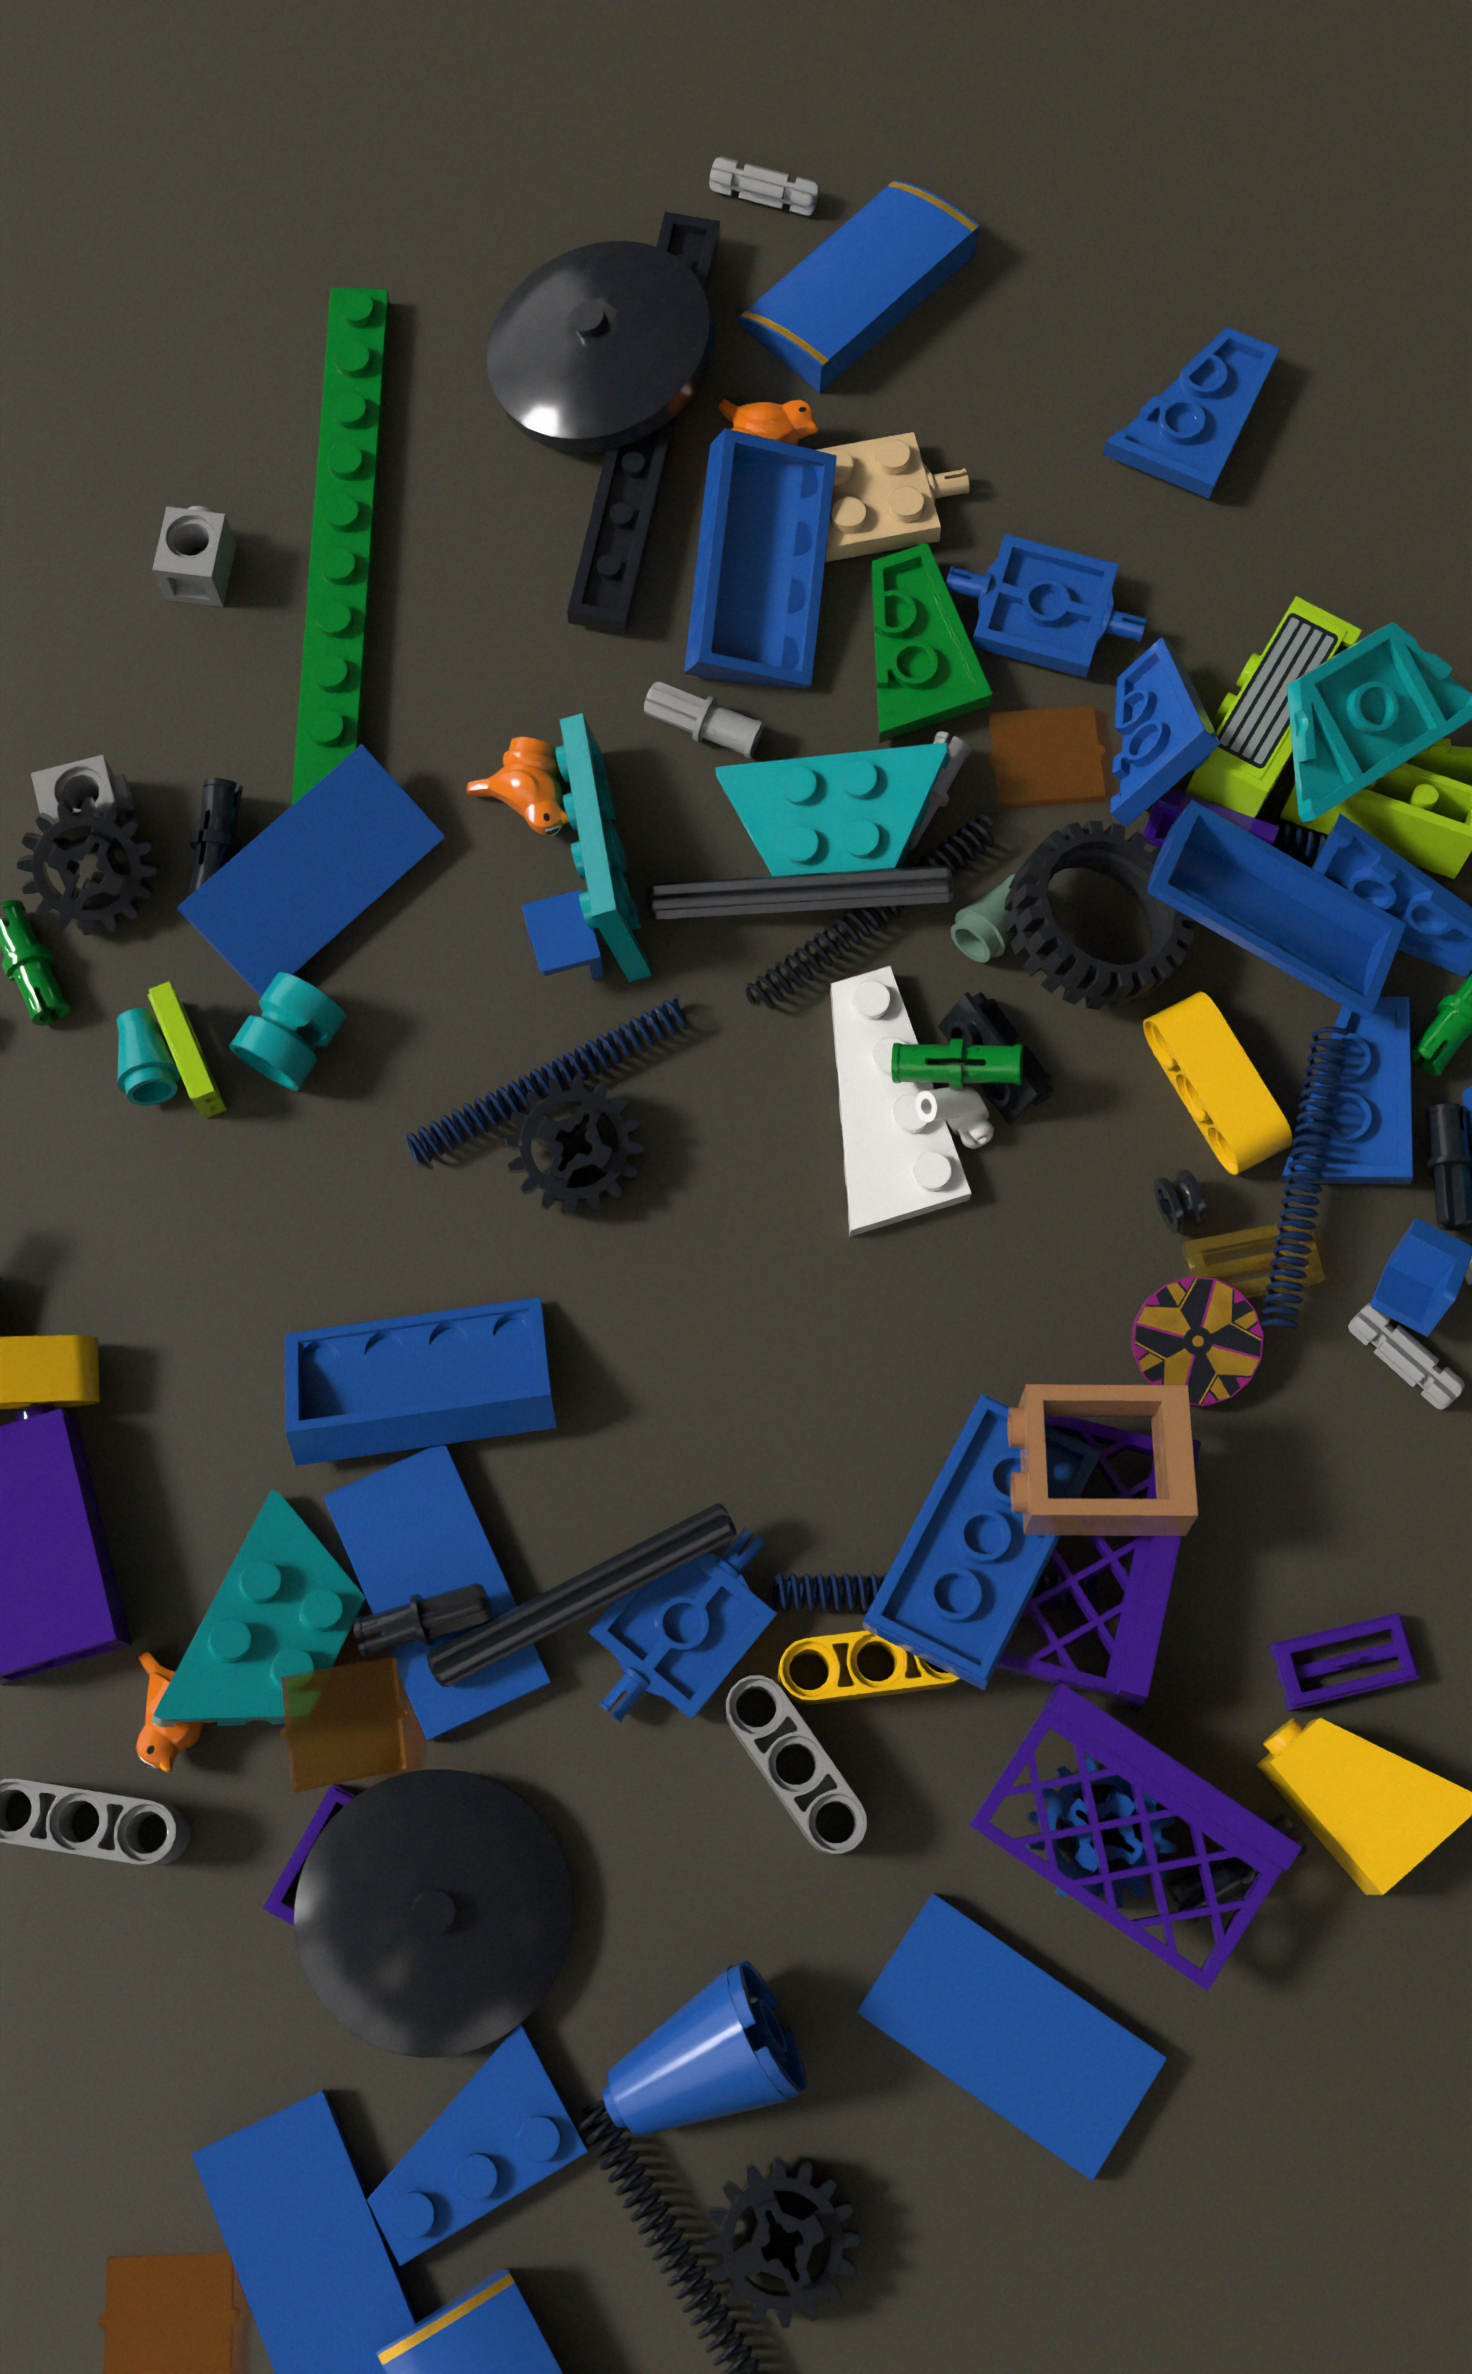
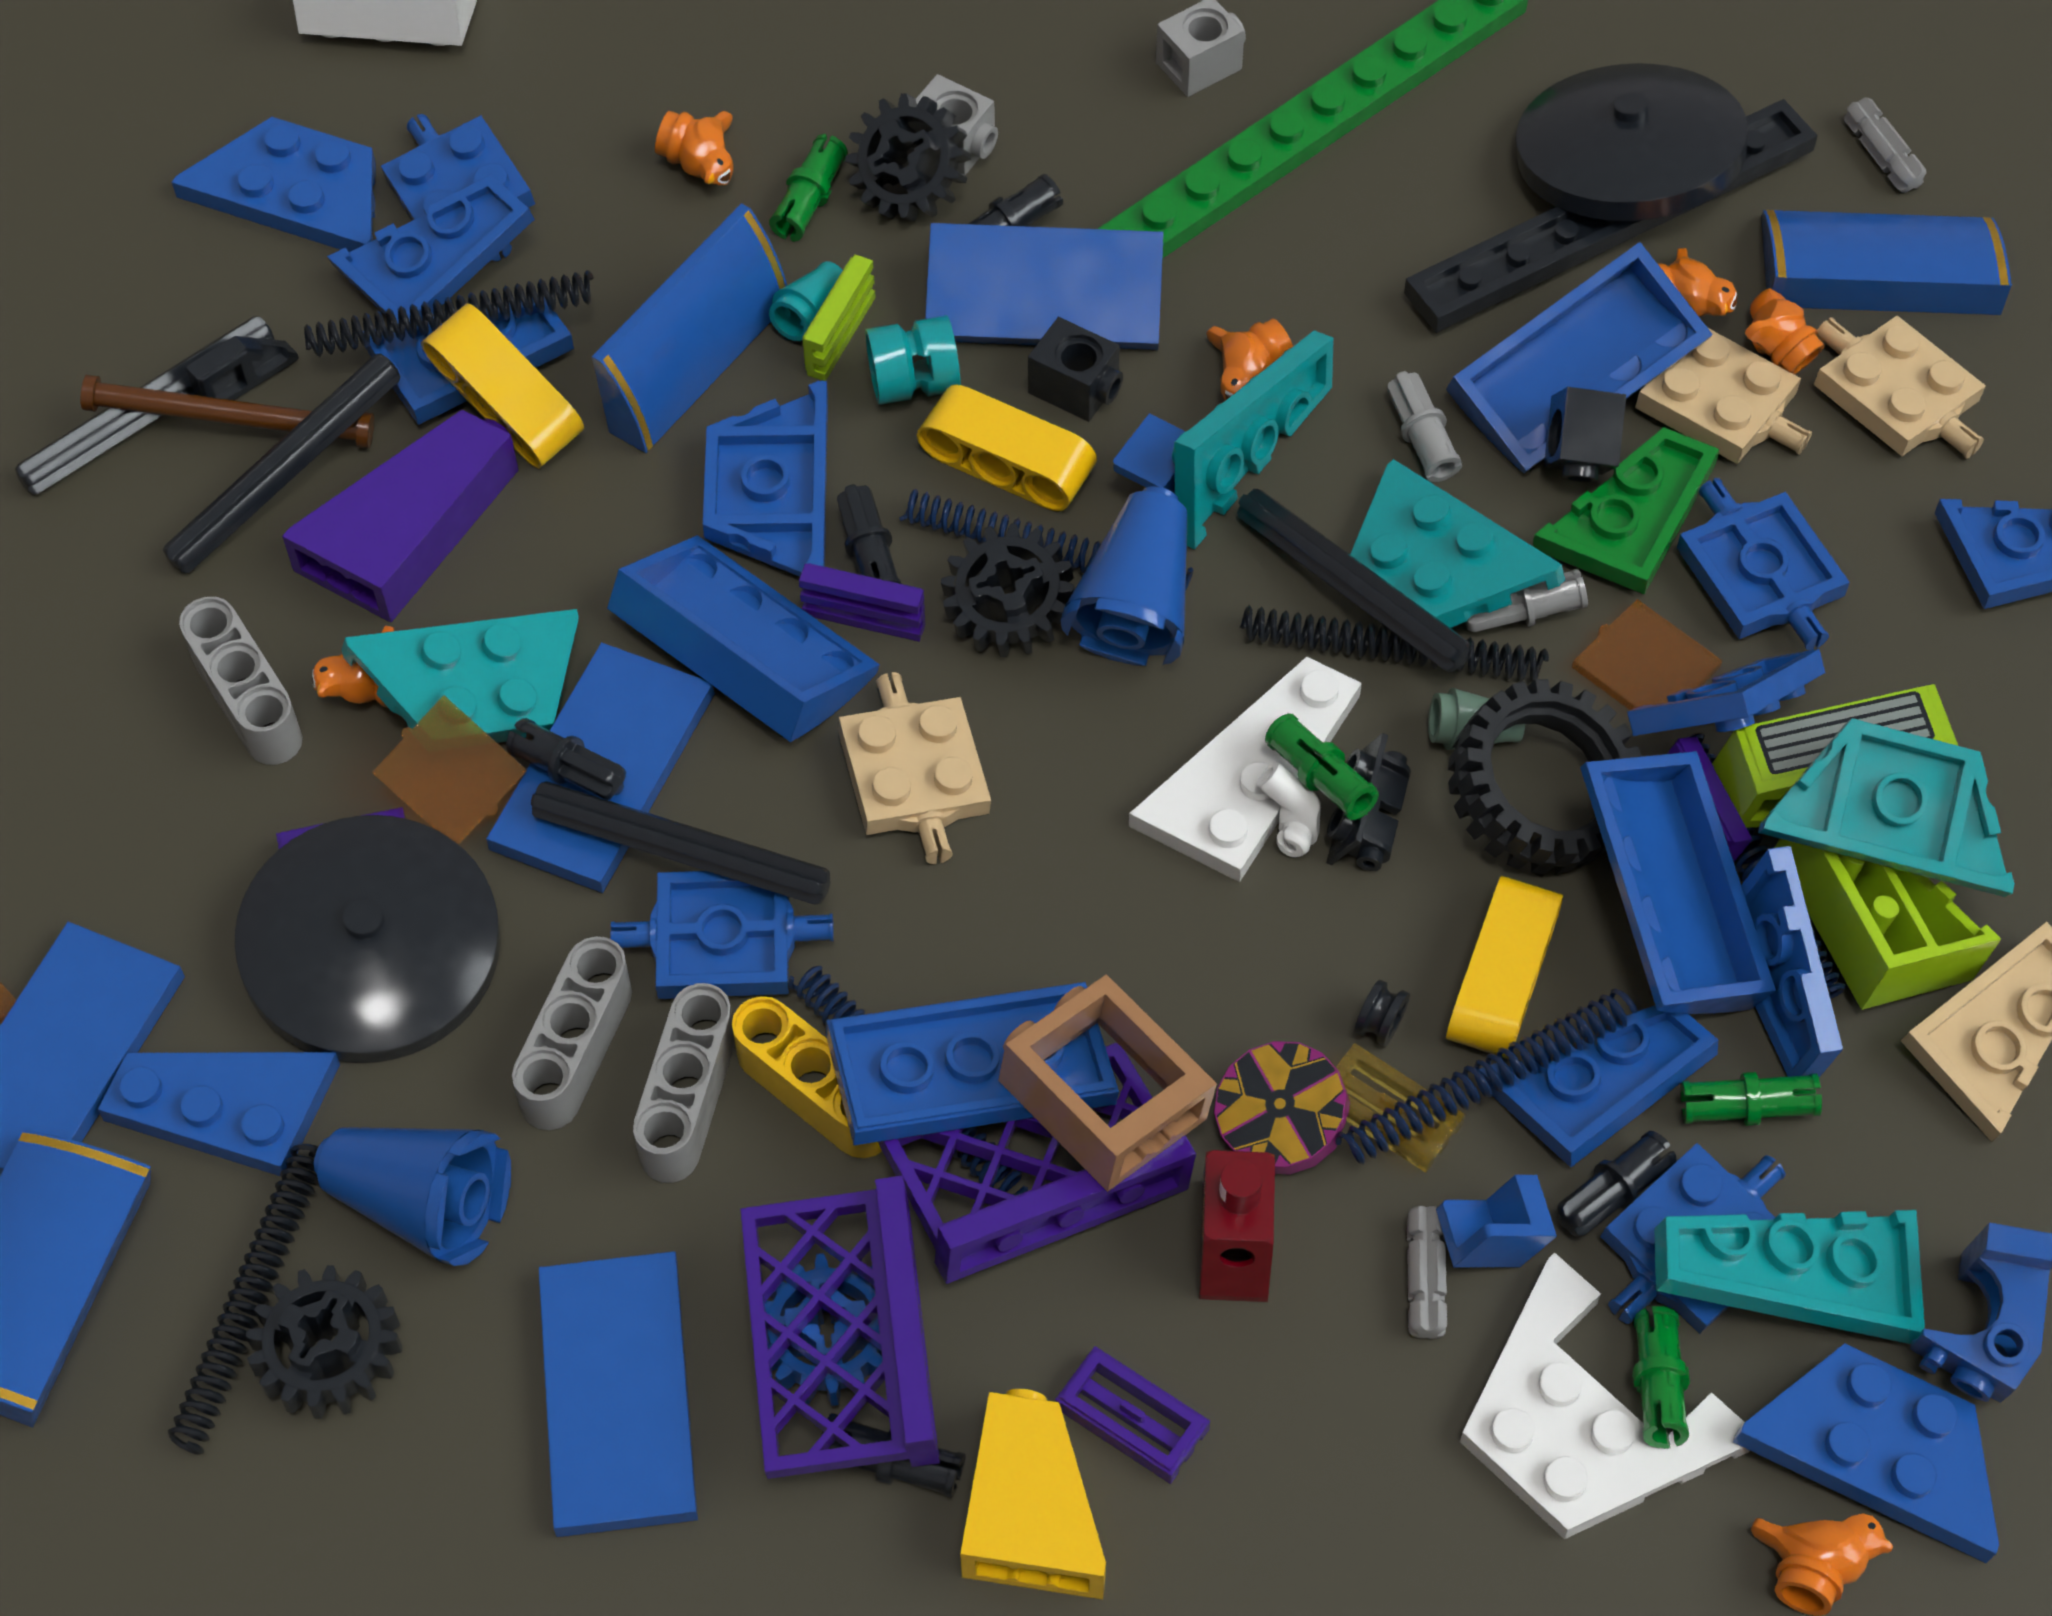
camera: 50 degrees right, 15 degrees down
none -> light grey beam [512,936,632,1131]
none -> blue slope [592,203,787,453]
none -> blue wing [703,381,828,577]
none -> dark purple tile [799,563,926,642]
none -> black axle [837,484,902,584]
none -> tan plate [838,672,991,864]
none -> yellow beam [916,385,1097,511]
none -> black brick [1028,316,1123,422]
none -> blue cone [1061,486,1188,666]
none -> dark red torso [1199,1150,1275,1302]
none -> black brick [1544,387,1626,482]
none -> orange animal [1745,288,1825,375]
none -> tan plate [1814,316,1986,459]

